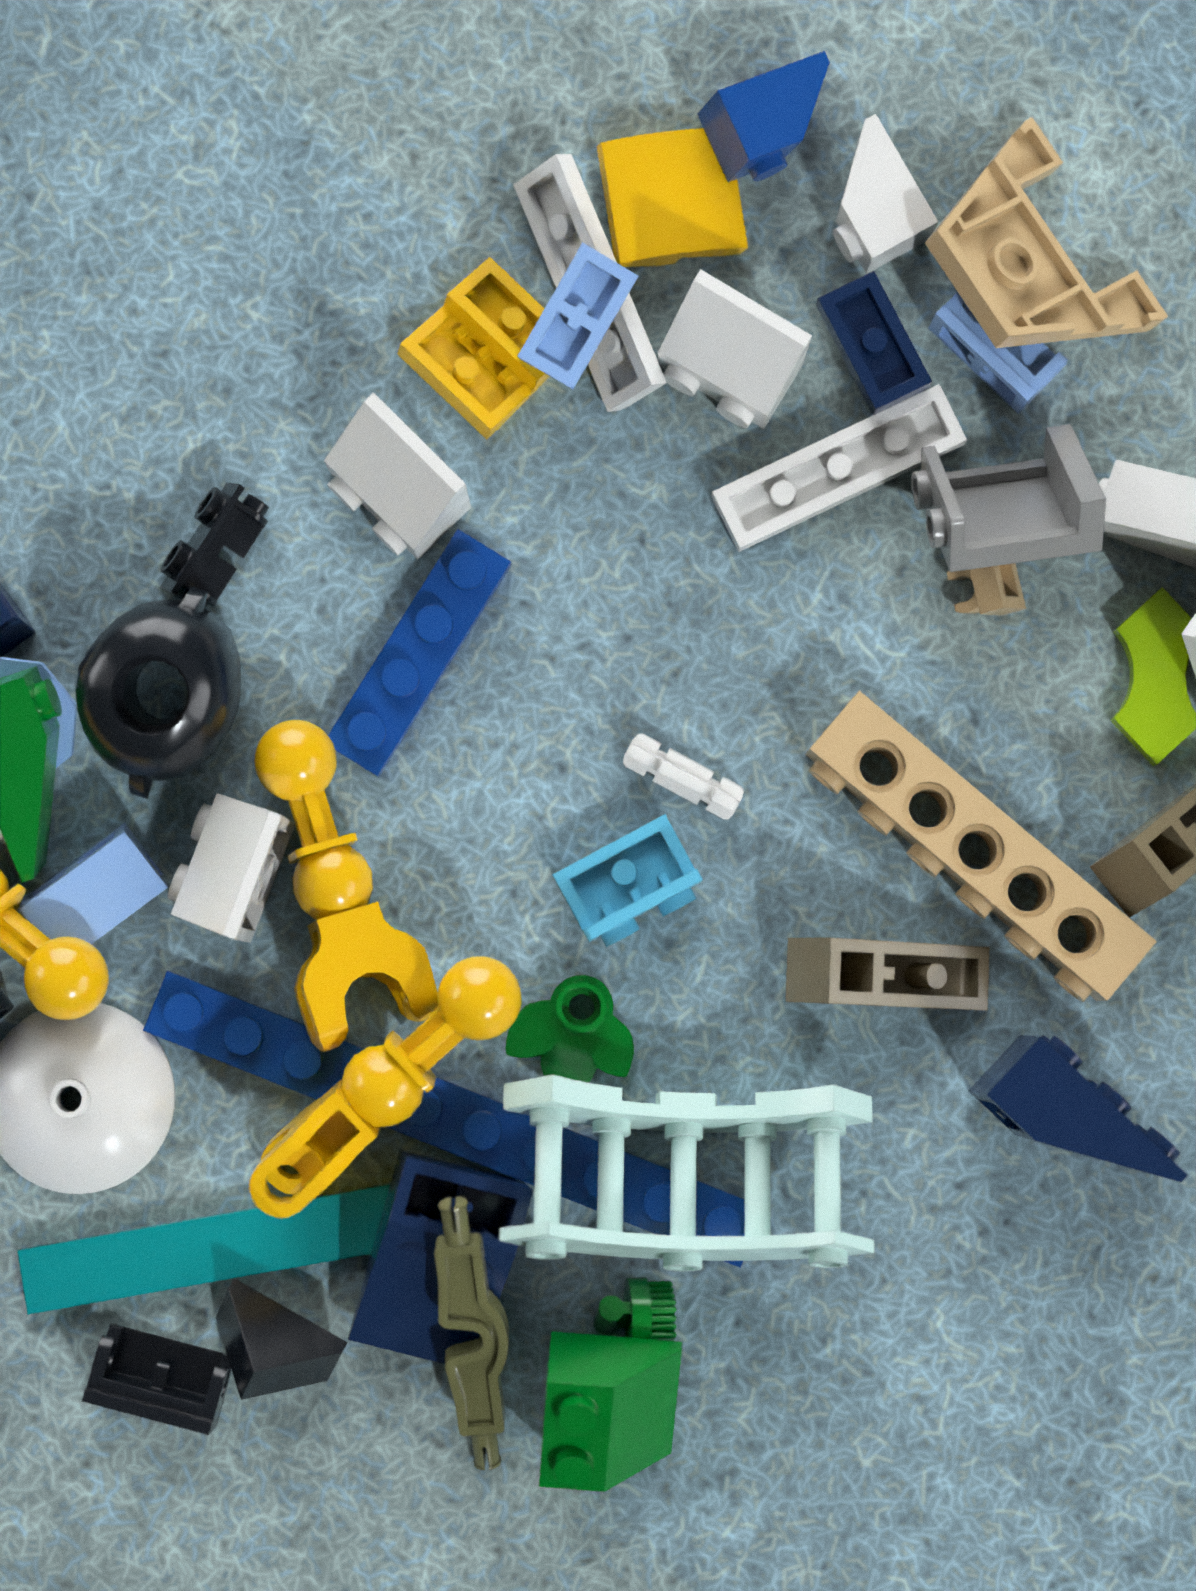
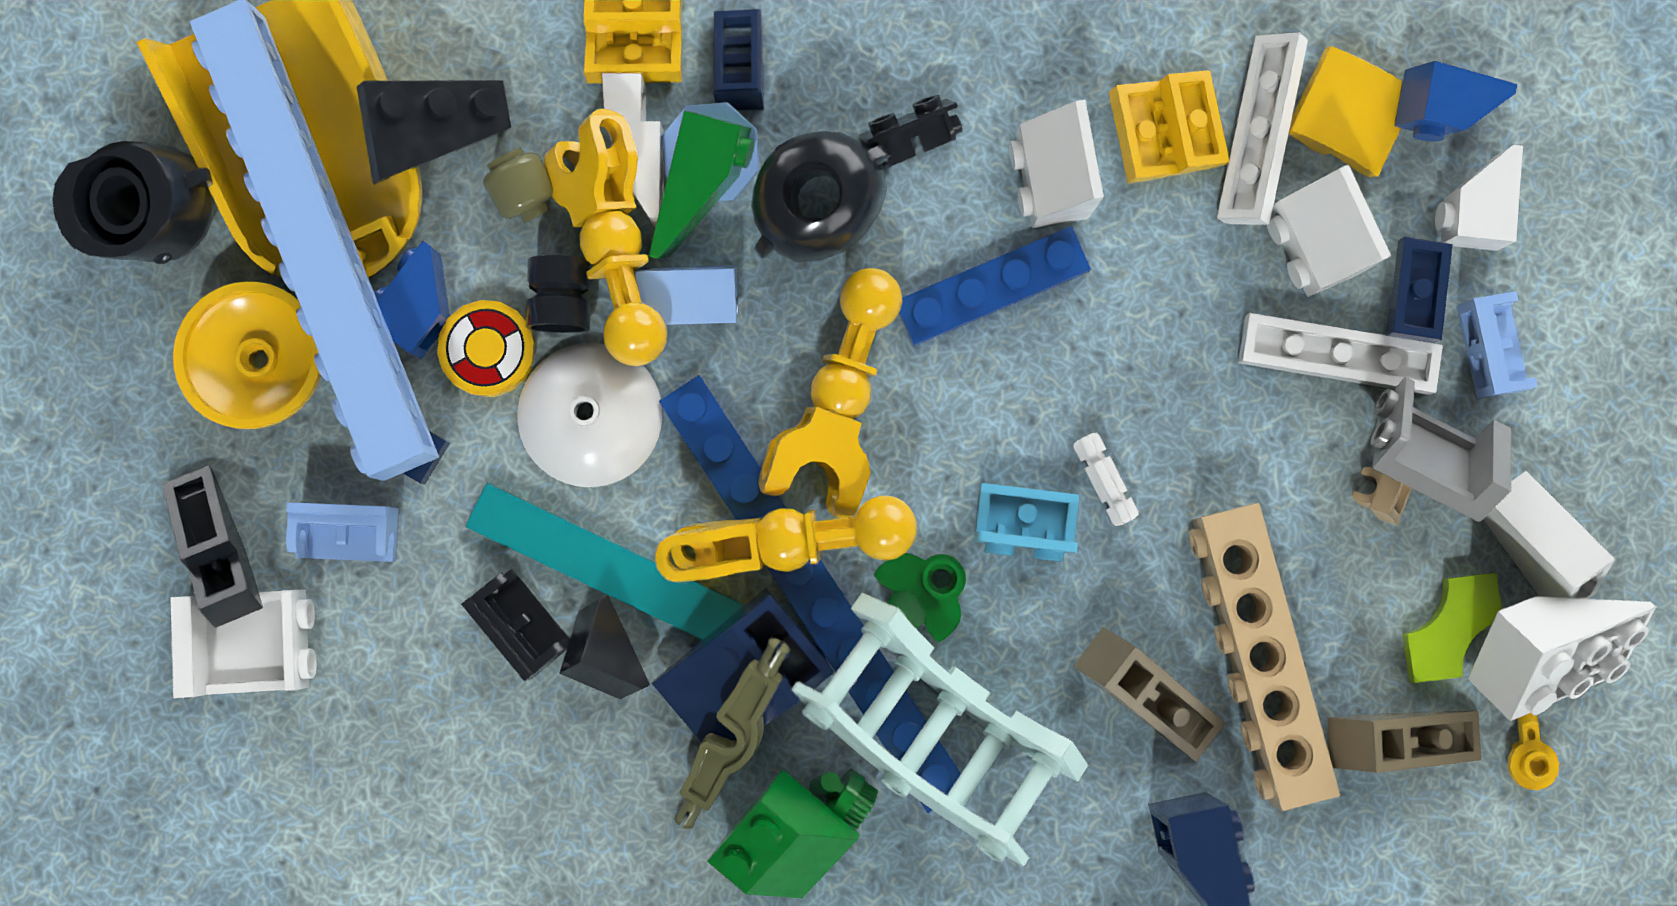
camera: 35 degrees right, 0 degrees up
white slope [168,793,295,943] -> none
light blue hinge [517,242,638,389] -> none
tan wing [925,117,1168,348] -> none

